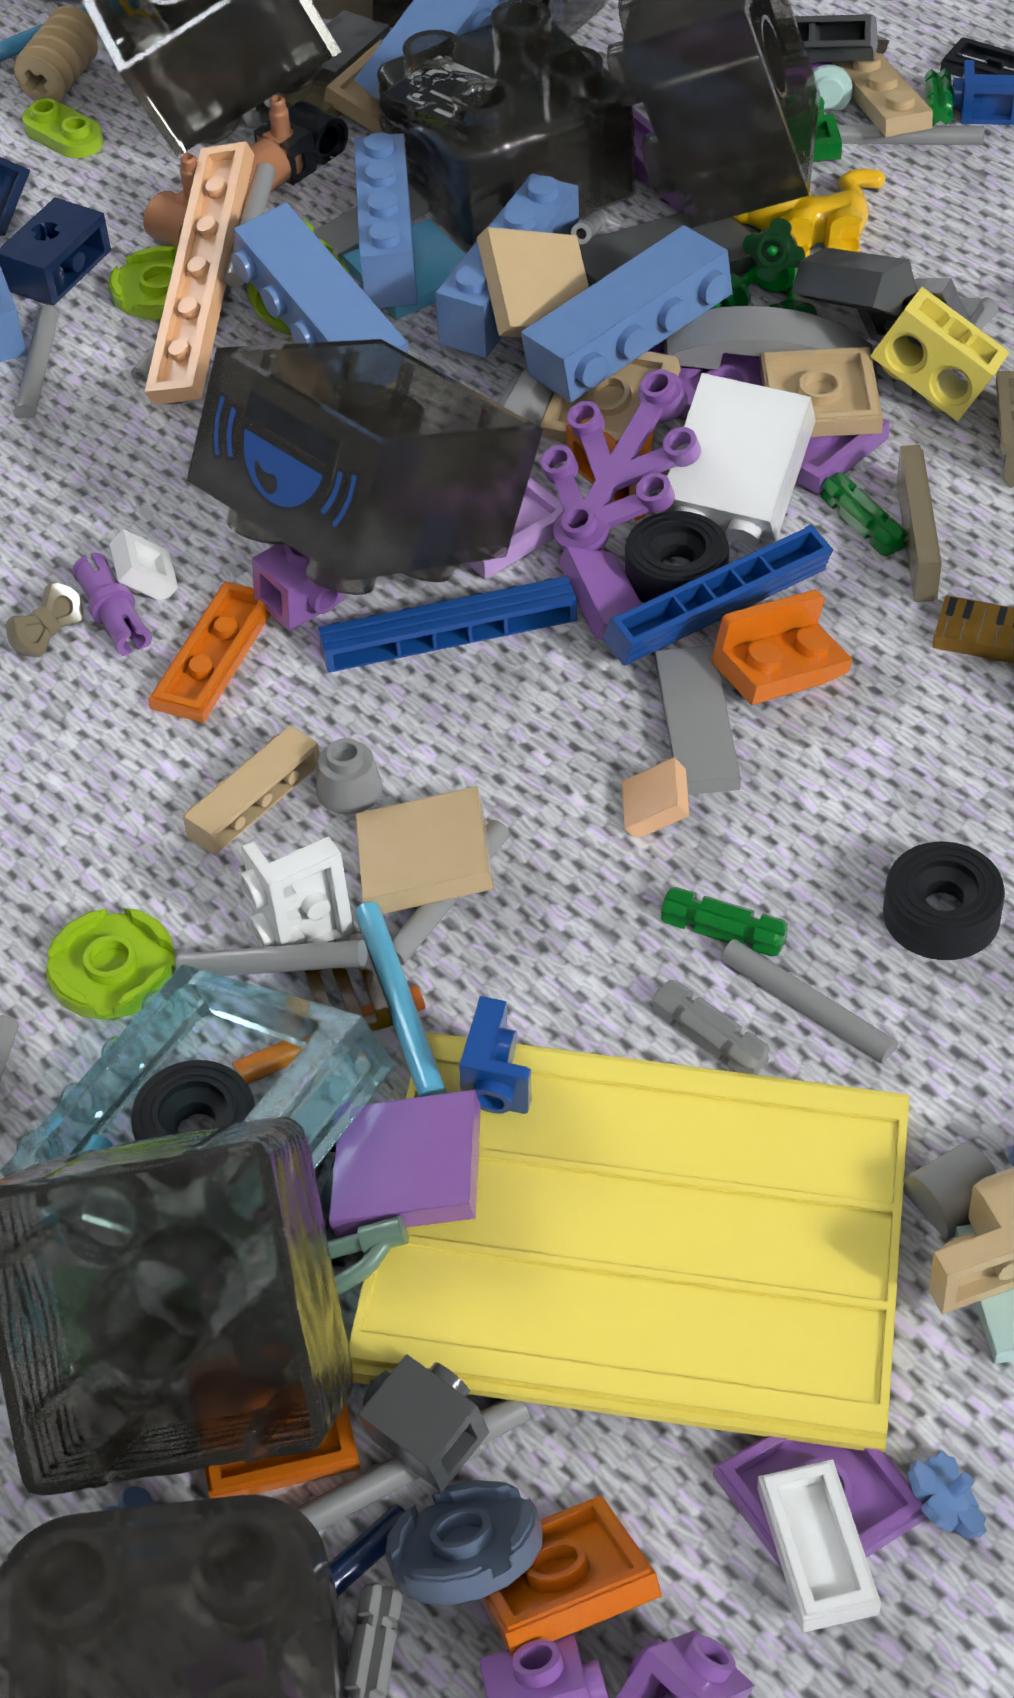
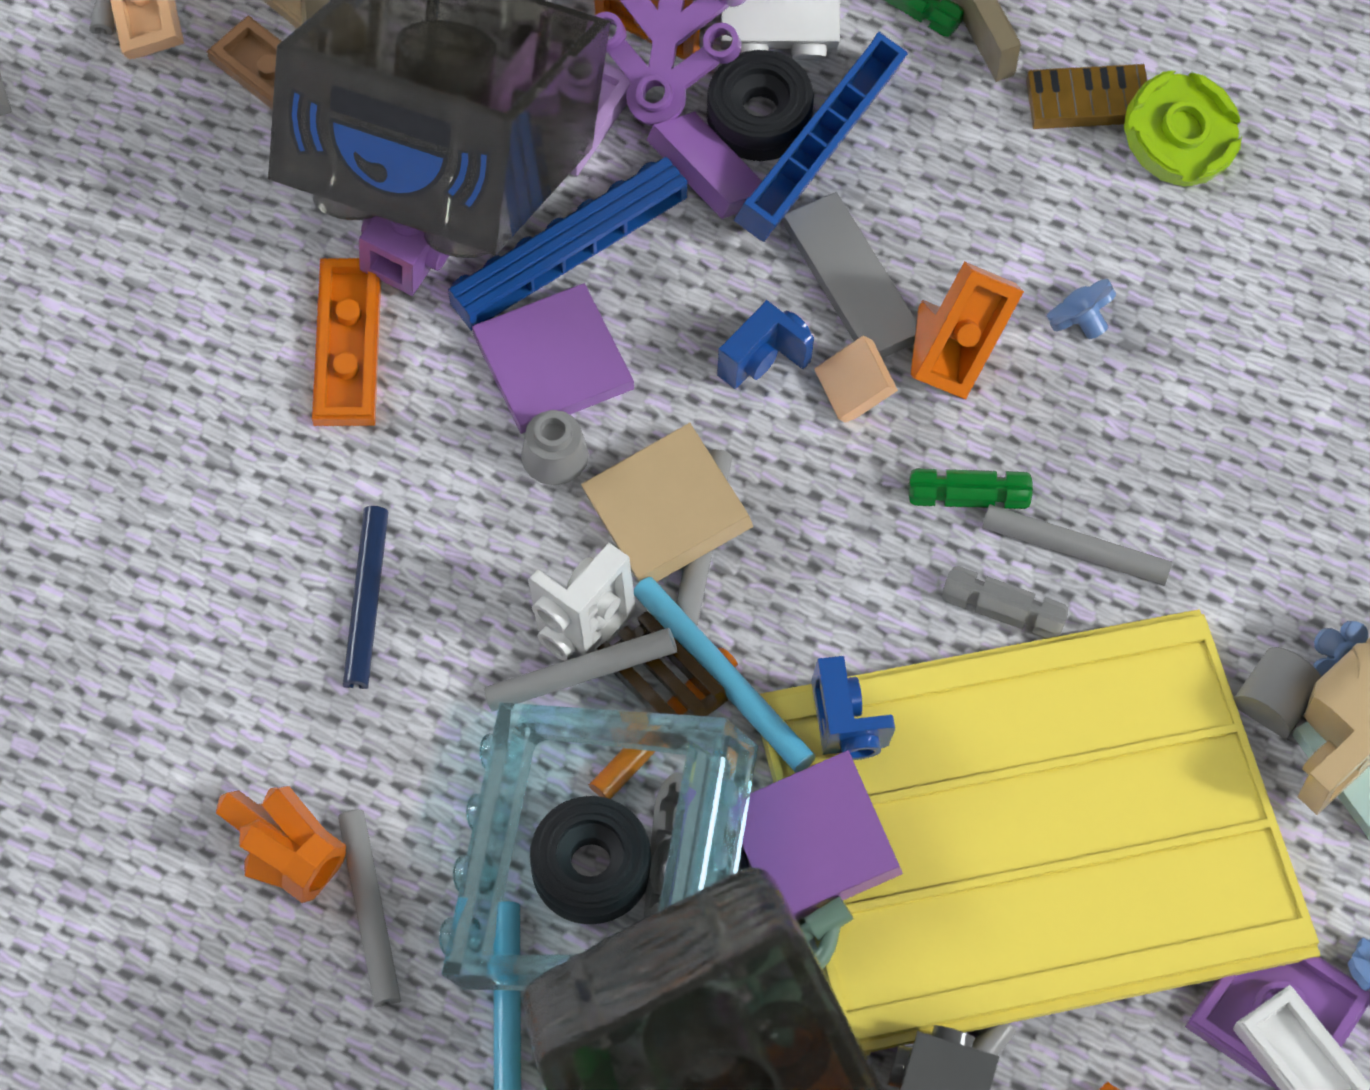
camera: 25 degrees left, 15 degrees up
dark tan piece [6,582,83,657] -> none
lime tile [45,908,176,1020] -> none
medium lavender pin [72,553,152,656] -> none
white plate [110,529,178,600] -> none
tan piece [183,725,320,856] -> none
orange bracket [711,589,853,705] -> none
black tyre [883,841,1005,960] -> none
none -> dark blue piece [342,506,389,689]
none -> medium lavender tile [472,283,634,434]
none -> blue bracket [717,300,814,390]
none -> orange slope [911,261,1024,400]
none -> medium blue plant [1047,279,1116,339]

